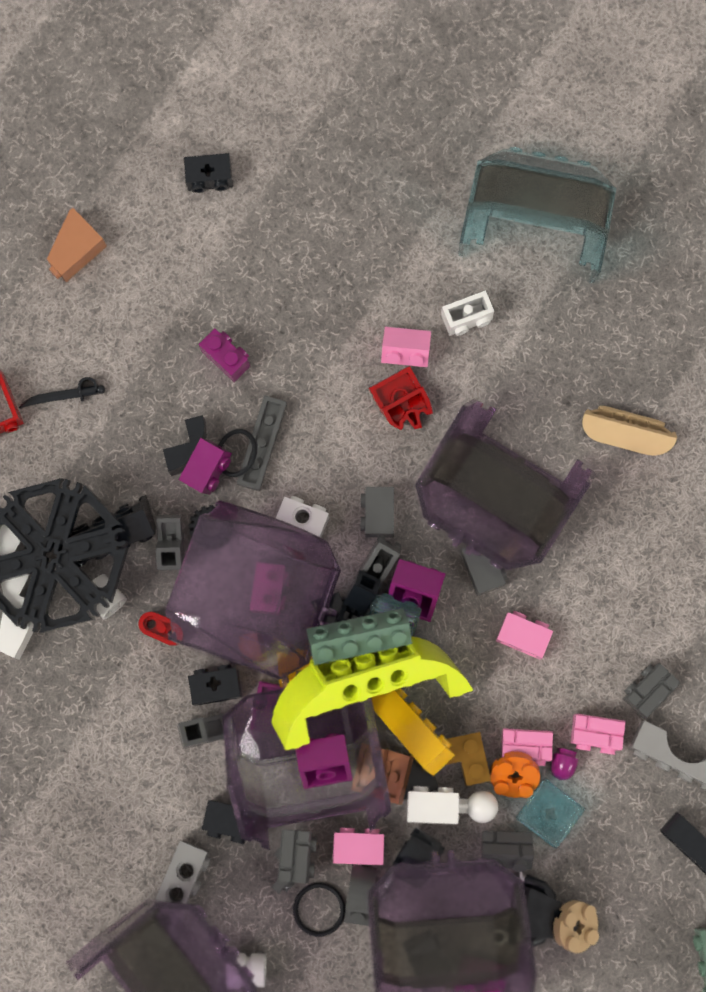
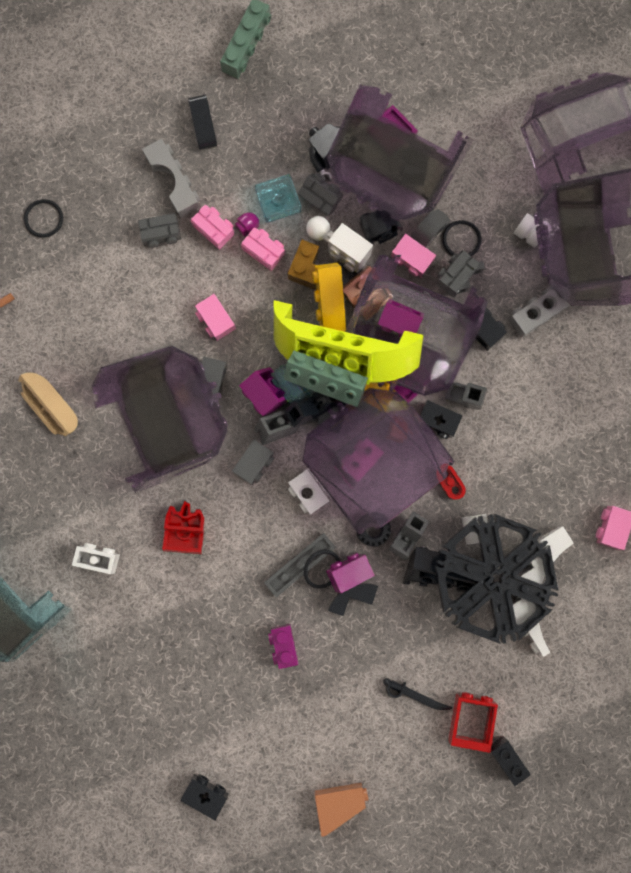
camera: 155 degrees left, 5 degrees up
bright pink brick [381,327,431,367] -> none
orange plate [490,751,540,798] -> none
tan plate [553,900,599,953] -> none

